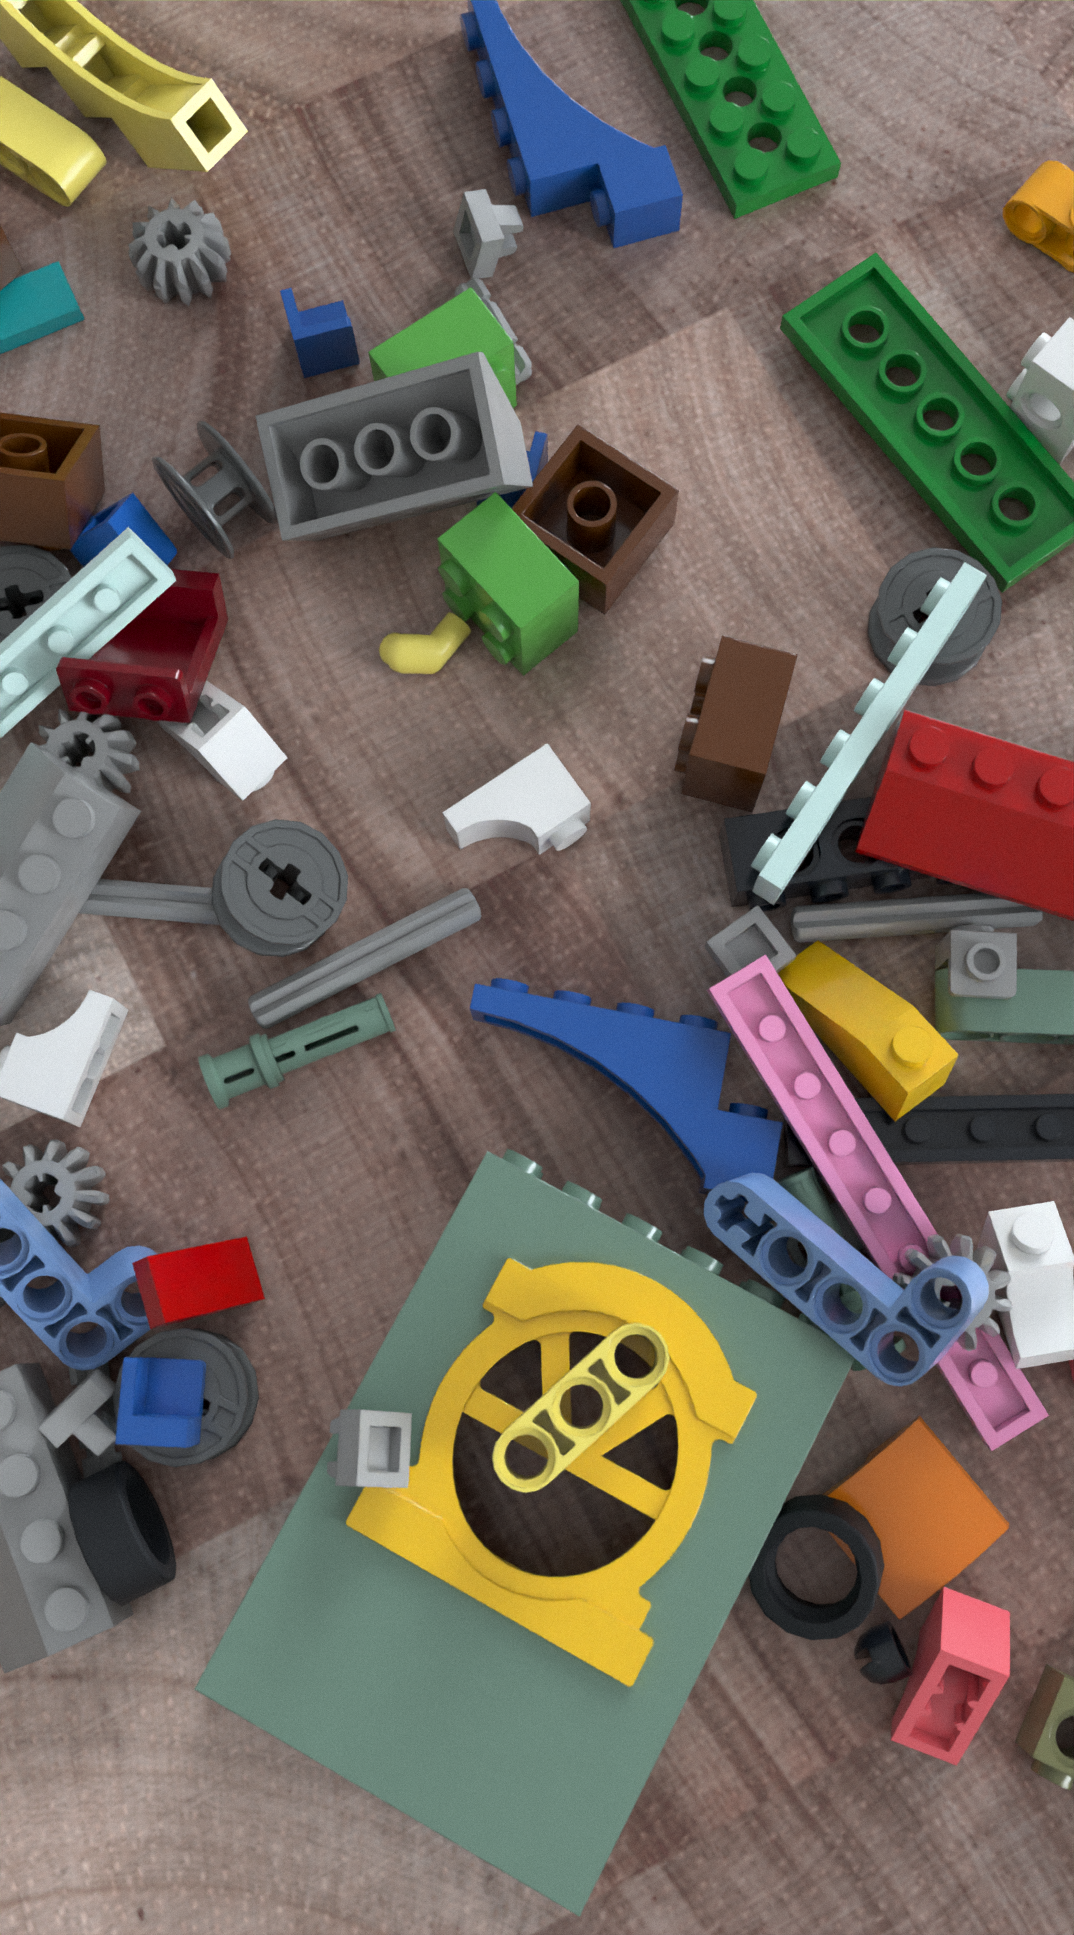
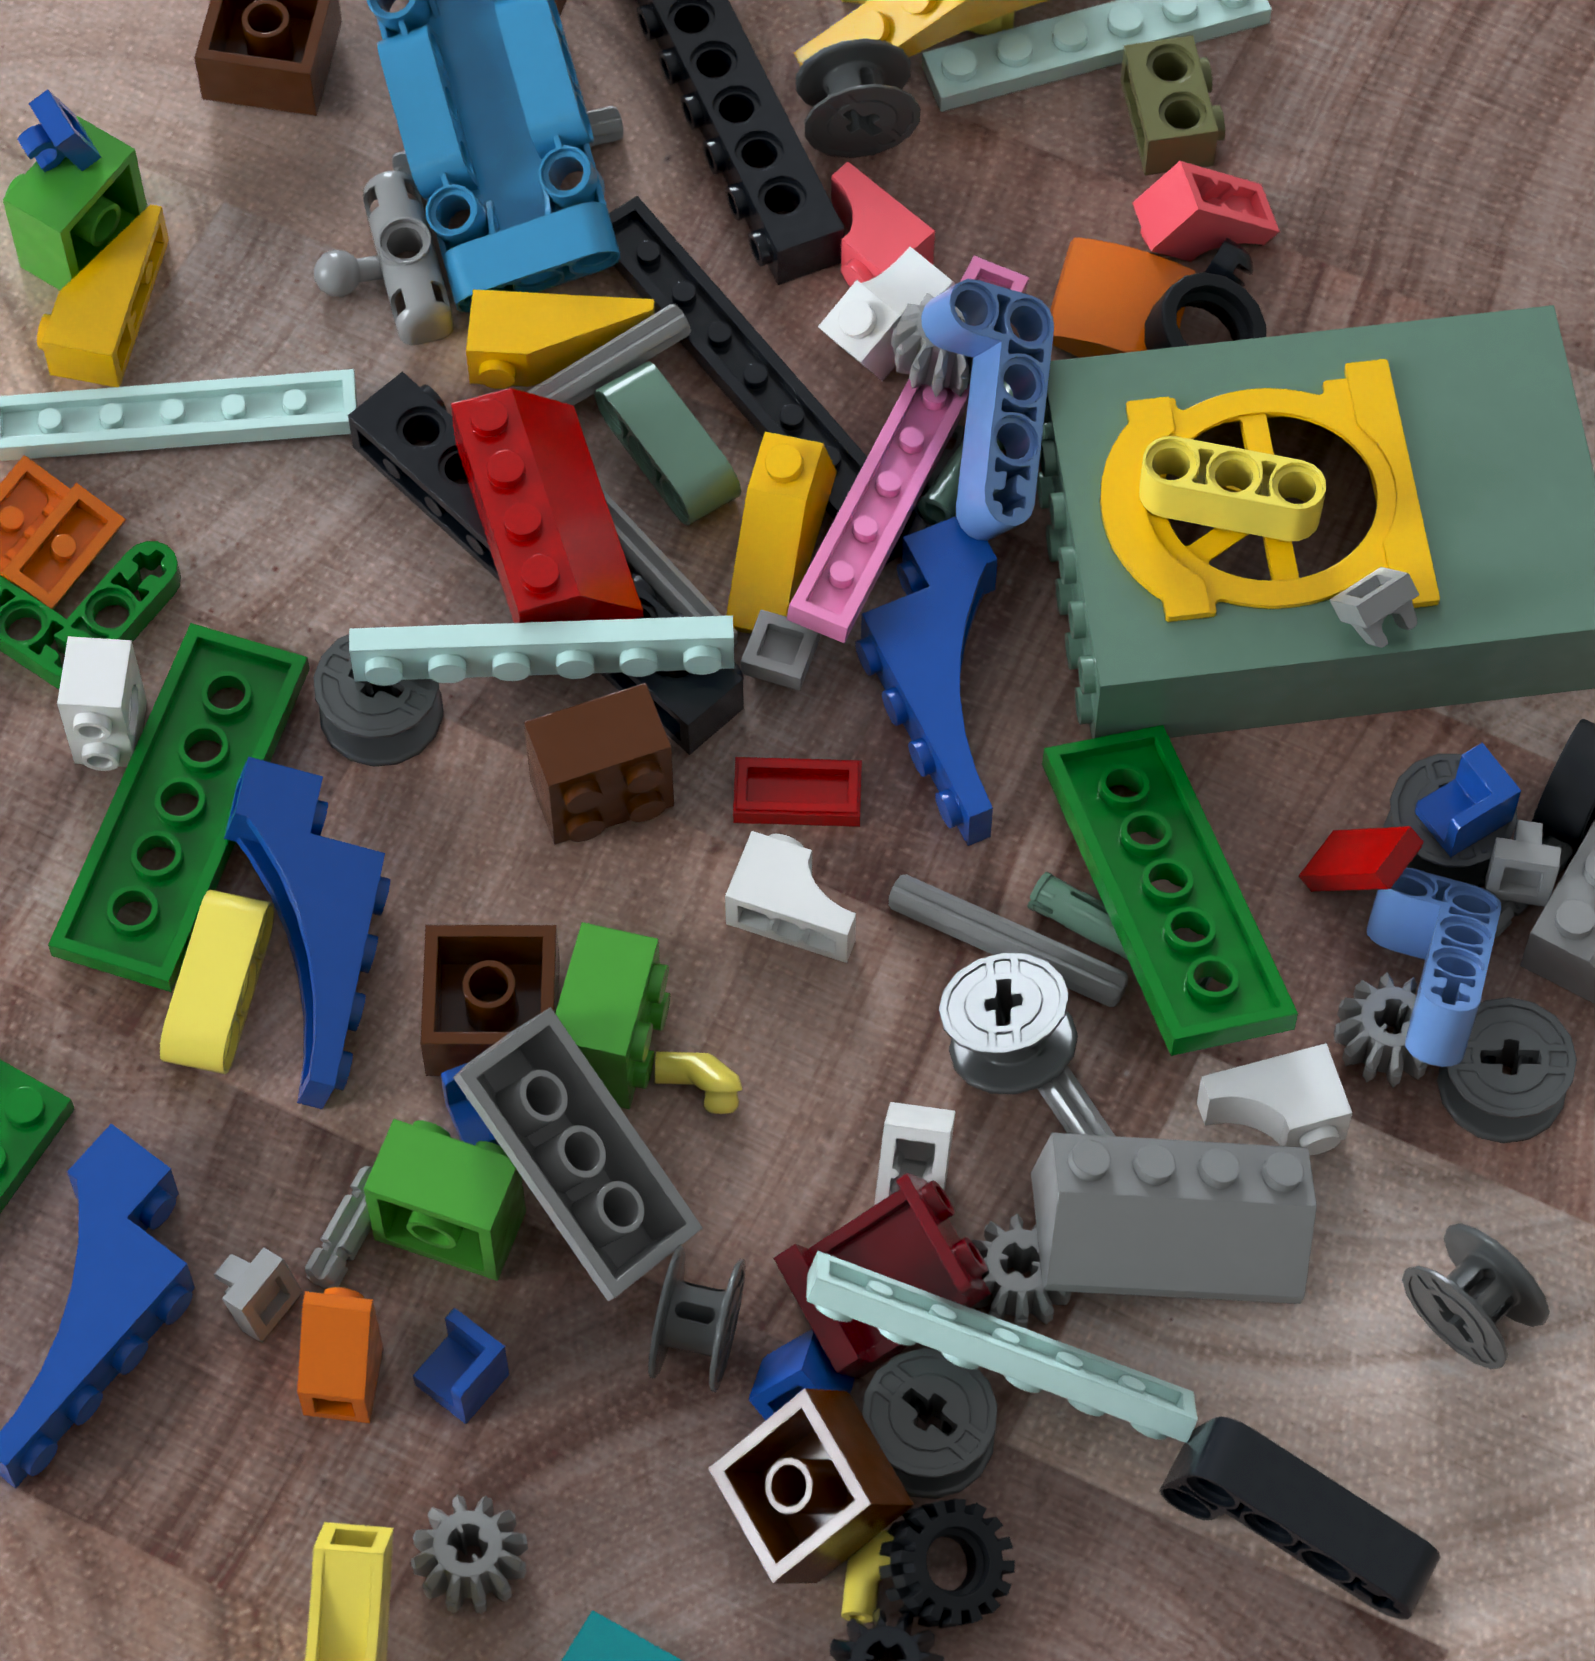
camera: 130 degrees left, 15 degrees down
light grey bracket [935,925,1017,999] -> none
none -> light yellow beam [160,890,274,1074]
none -> blue arch [224,756,390,1109]
none -> orange slope [297,1287,383,1424]
none -> red tile [733,757,862,827]
none -> green plate [1042,725,1298,1056]

